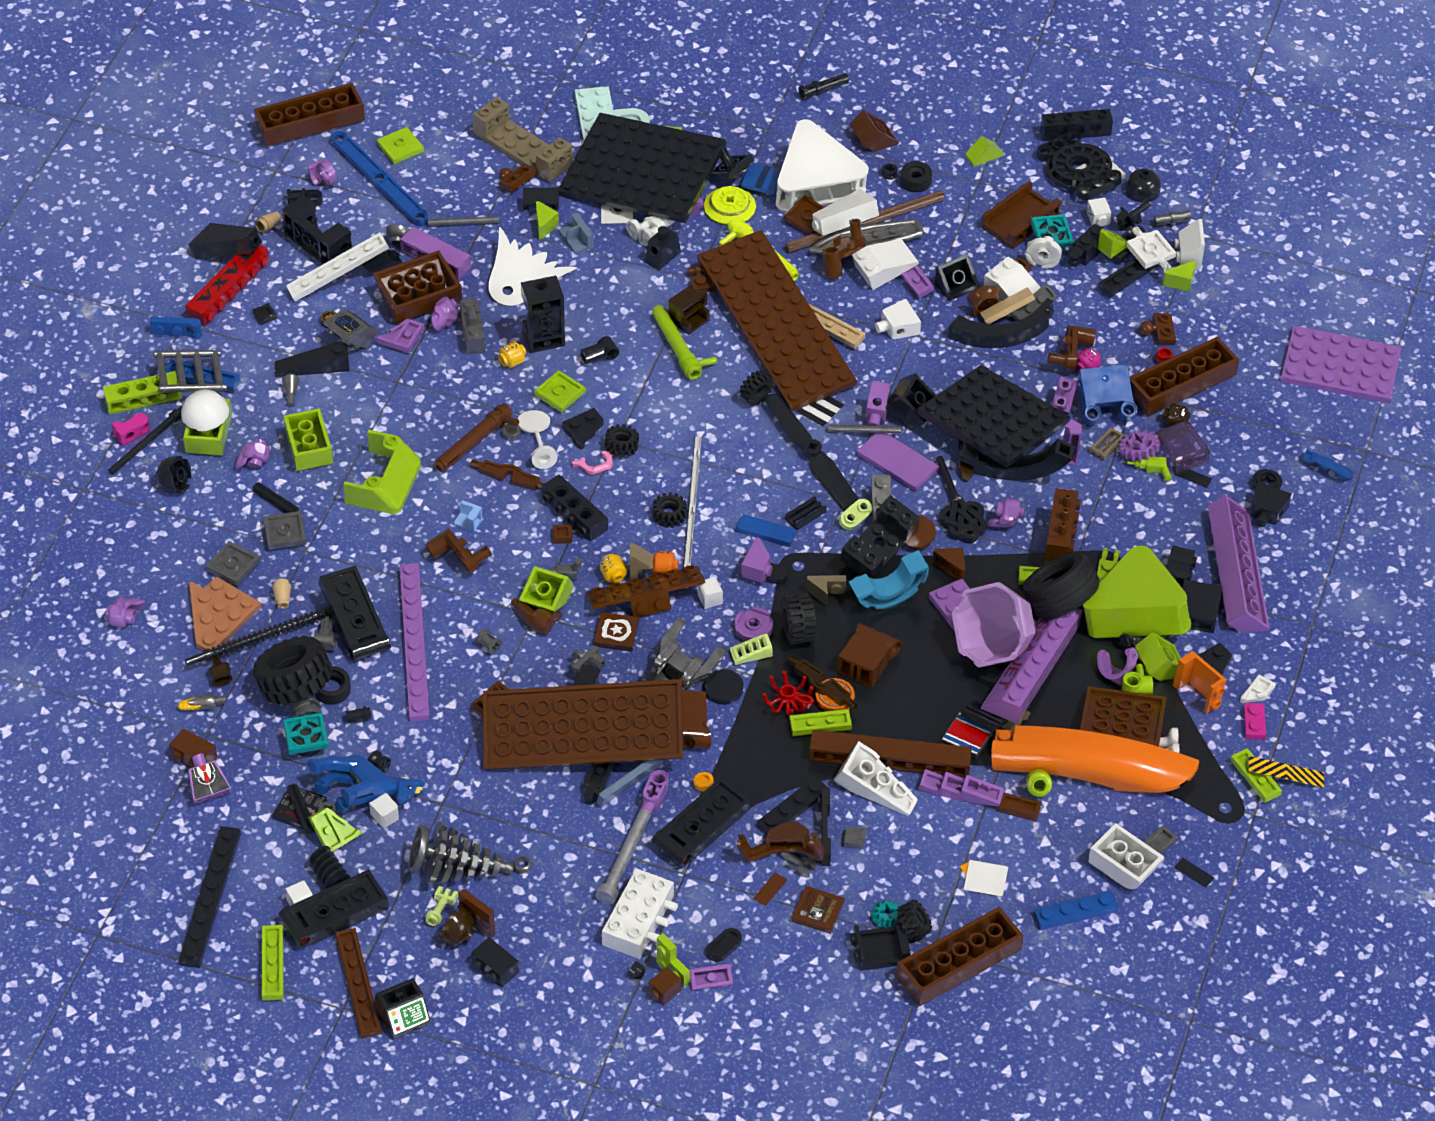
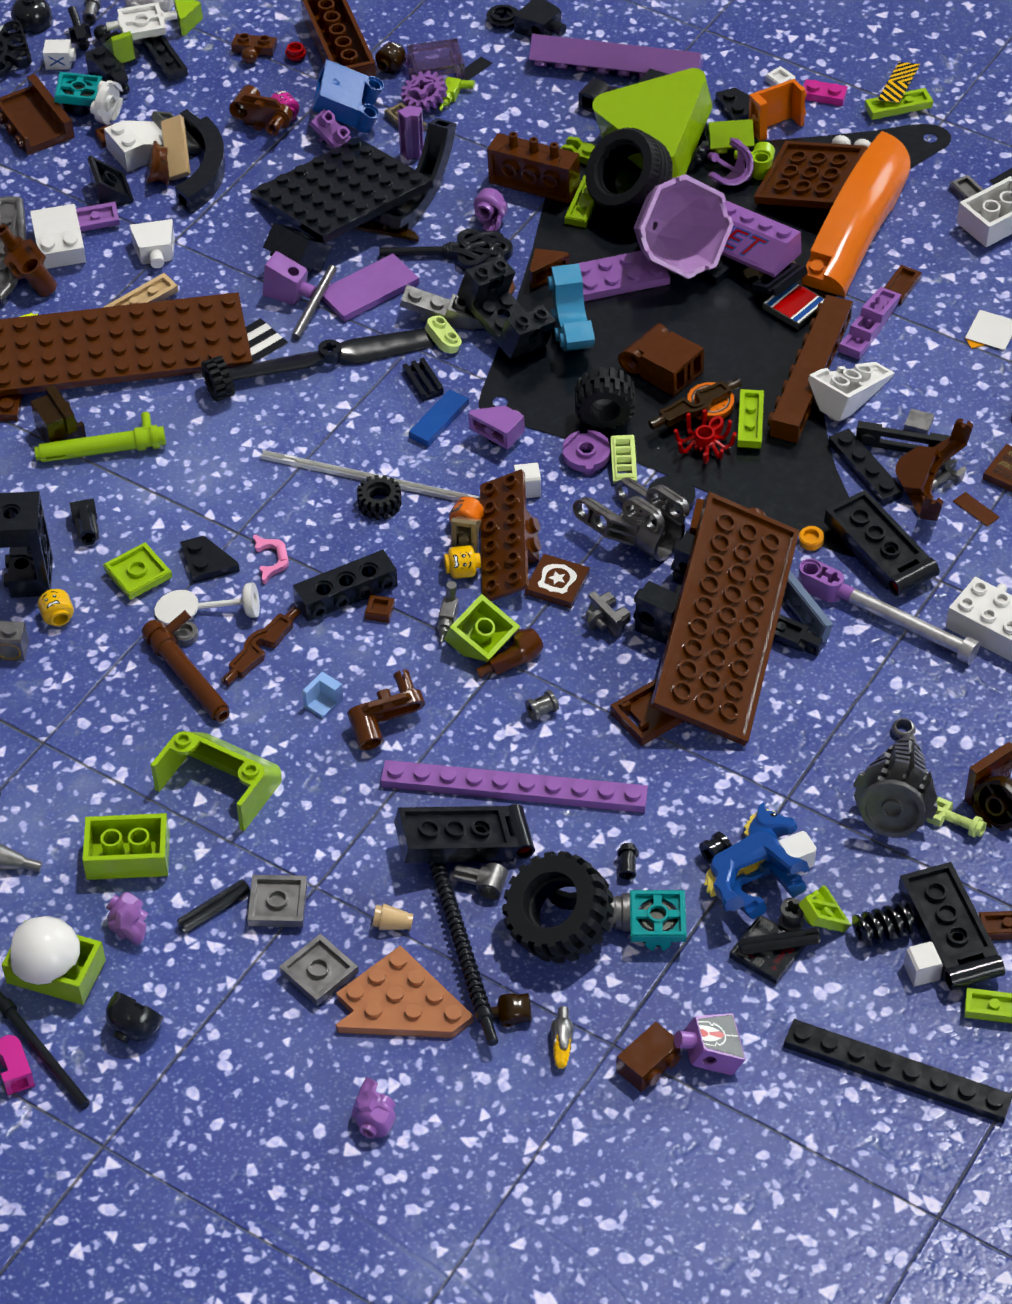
camera: 75 degrees left, 0 degrees up
black tyre [605,424,639,457] -> none
dark tan slope [807,575,846,605] -> none
lime head [1025,769,1052,797] -> none

